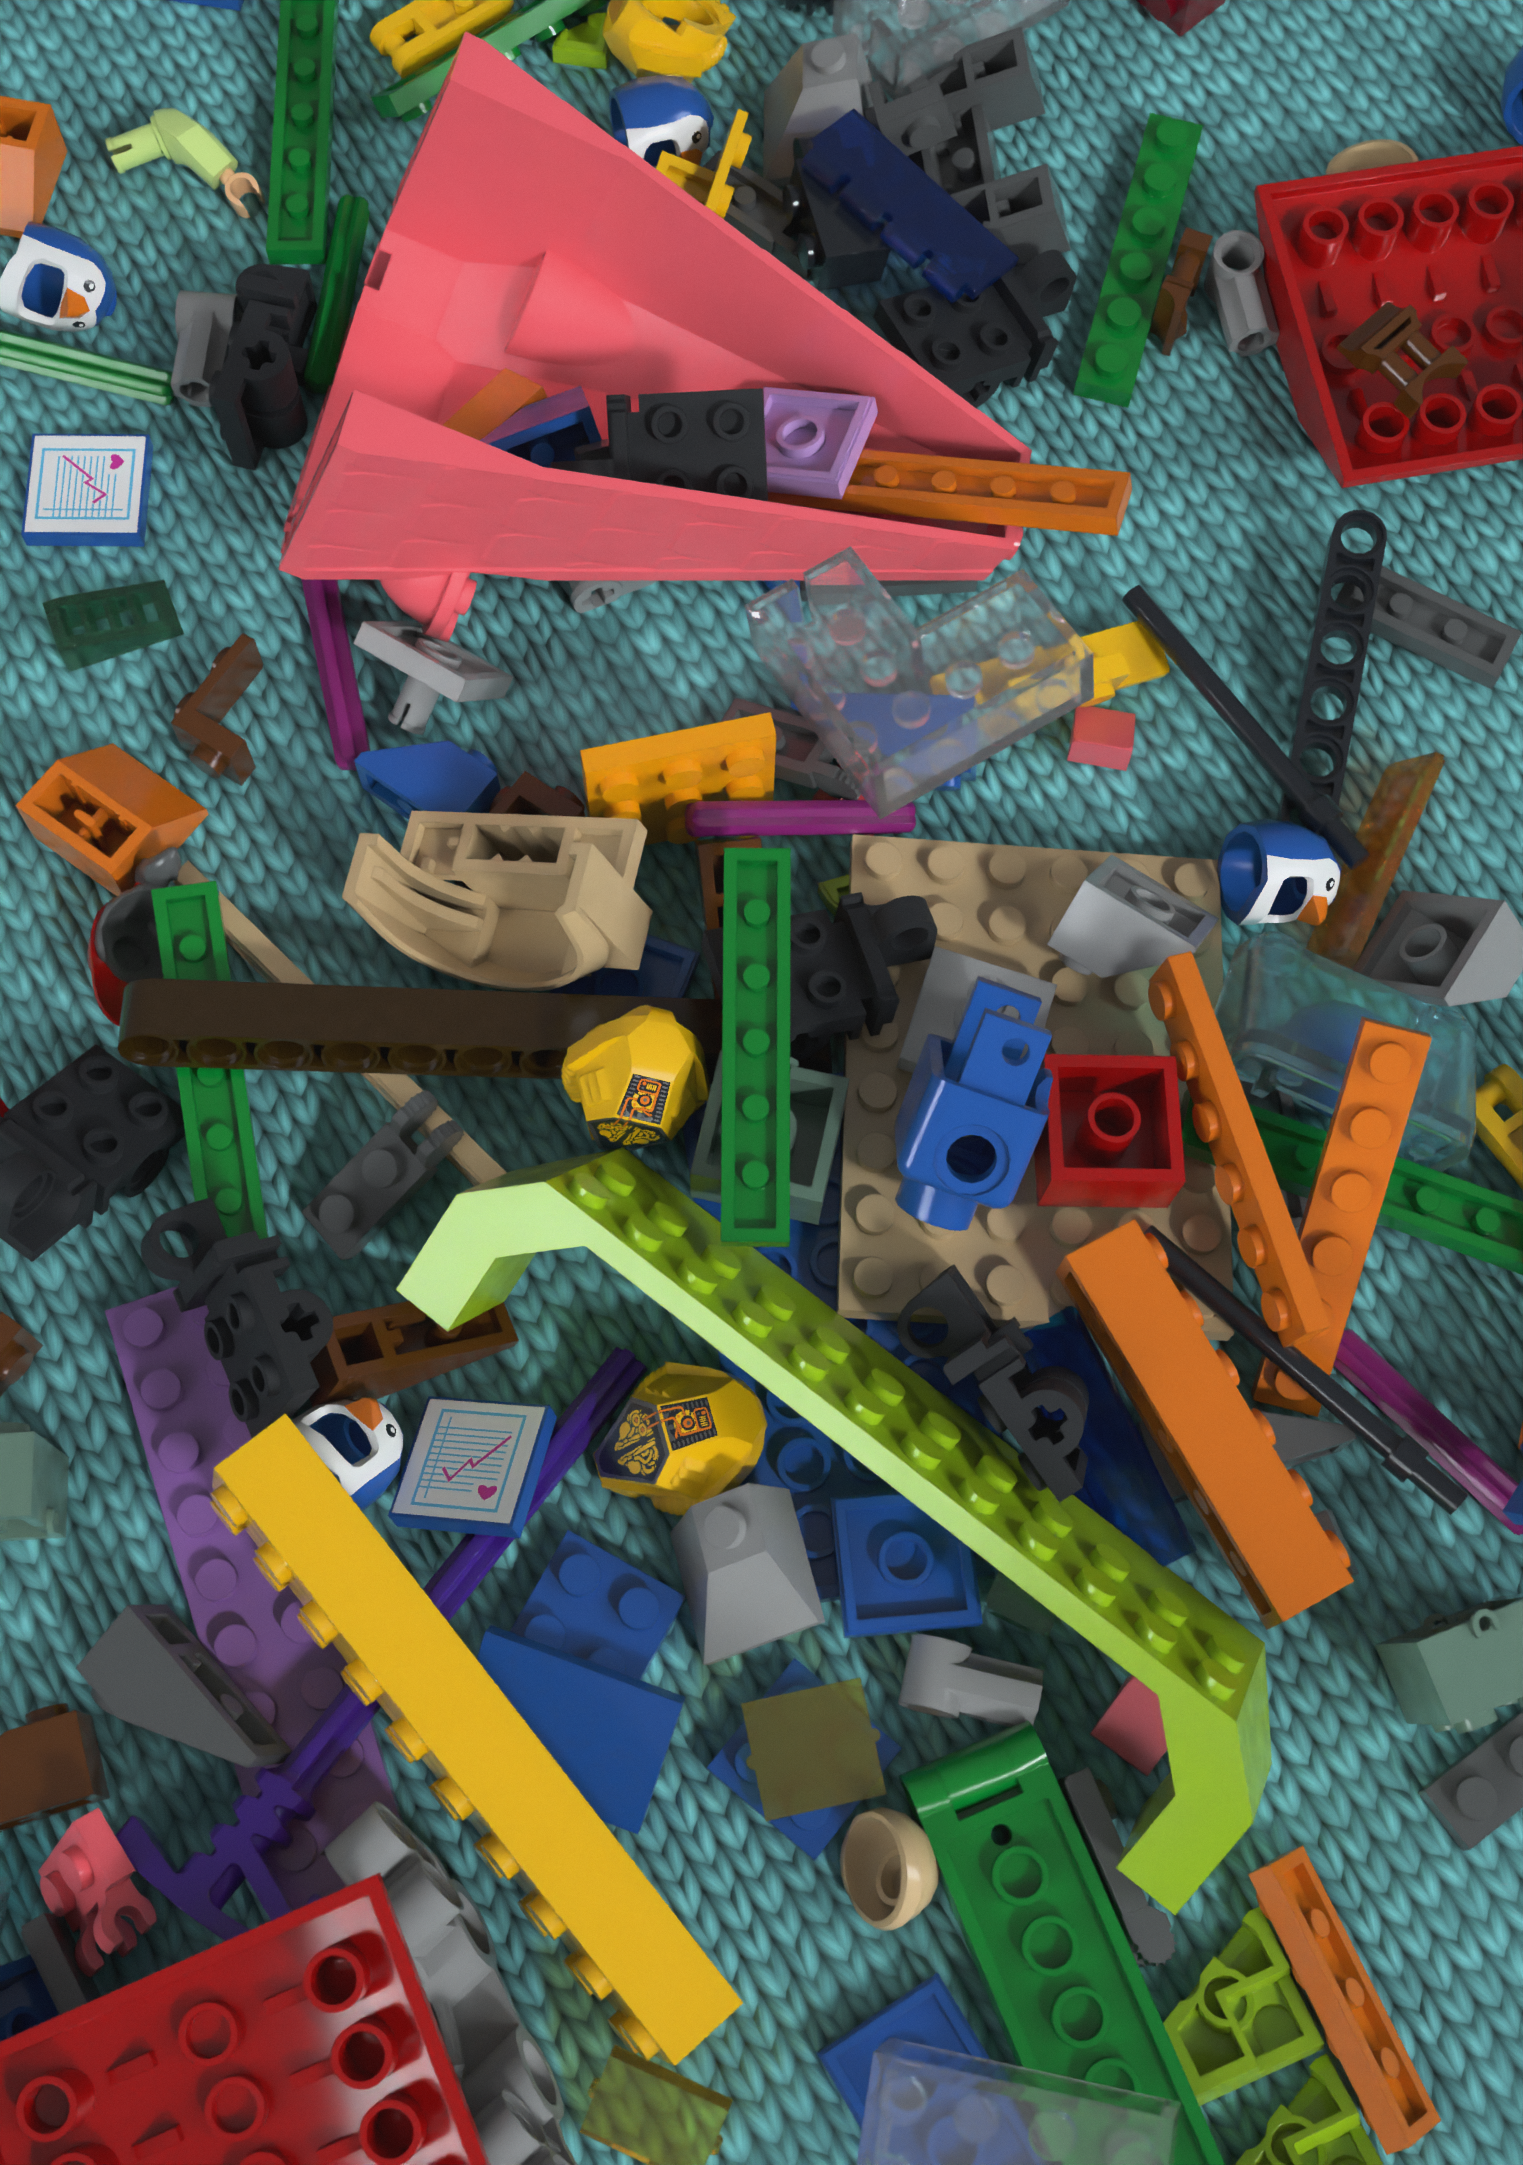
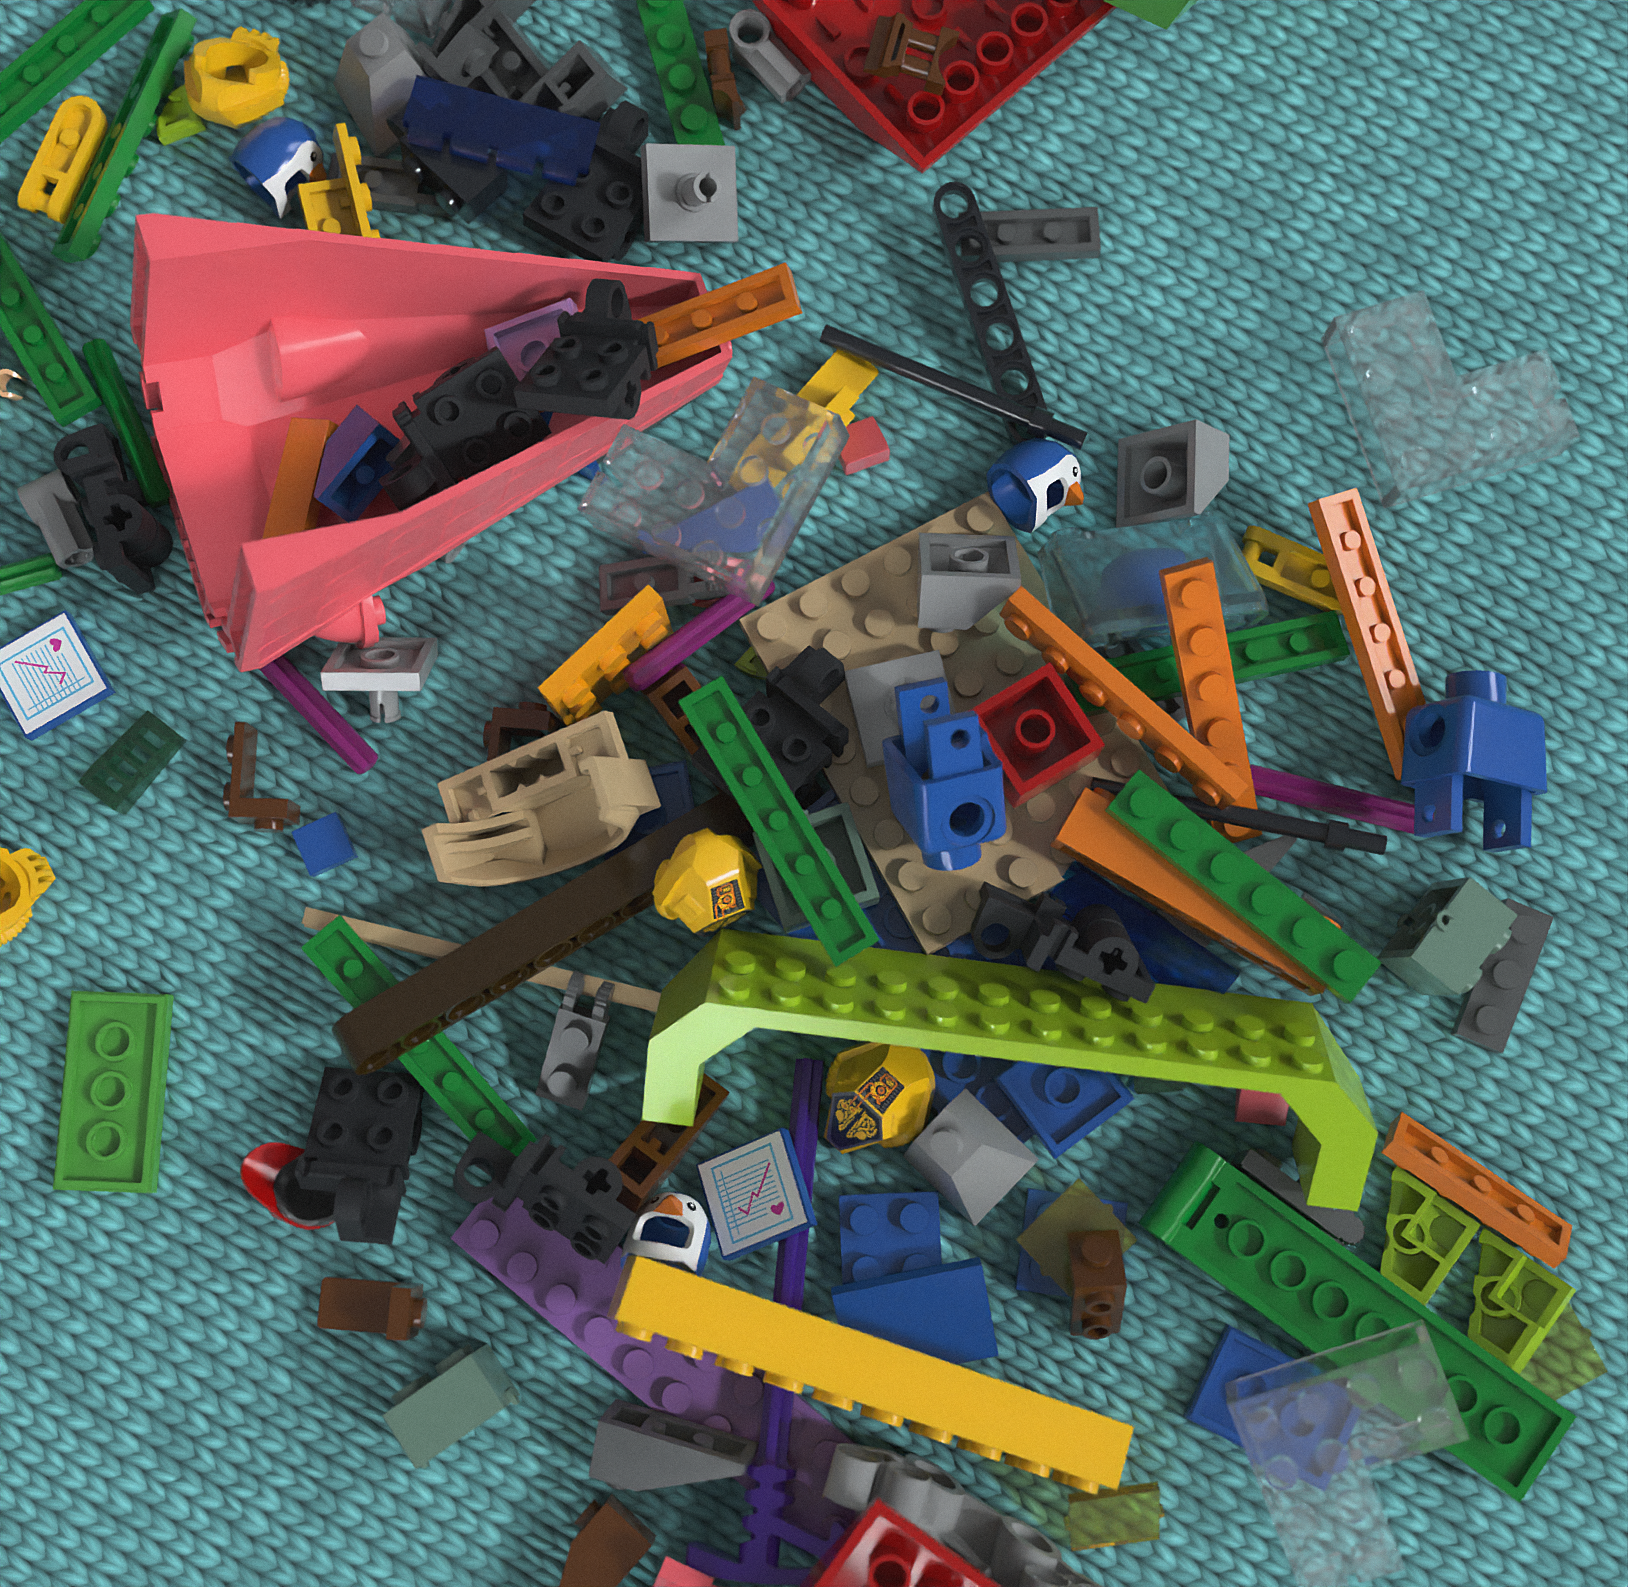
camera: 25 degrees left, 10 degrees up
orange slope [15,743,209,896] -> none
dark grey hair [87,847,181,1027] -> none
blue slope [354,740,501,820] -> none
tan piece [840,1807,940,1931] -> none
light grey piece [898,1634,1044,1727] -> none
clear orange slope [1300,752,1445,983] -> none
none -> blue tile [291,812,358,877]
none -> black plate [513,279,659,420]
none -> light grey tile [641,143,739,244]
none -> reddish brown bracket [1066,1229,1127,1339]
none -> green plate [1105,769,1382,1004]

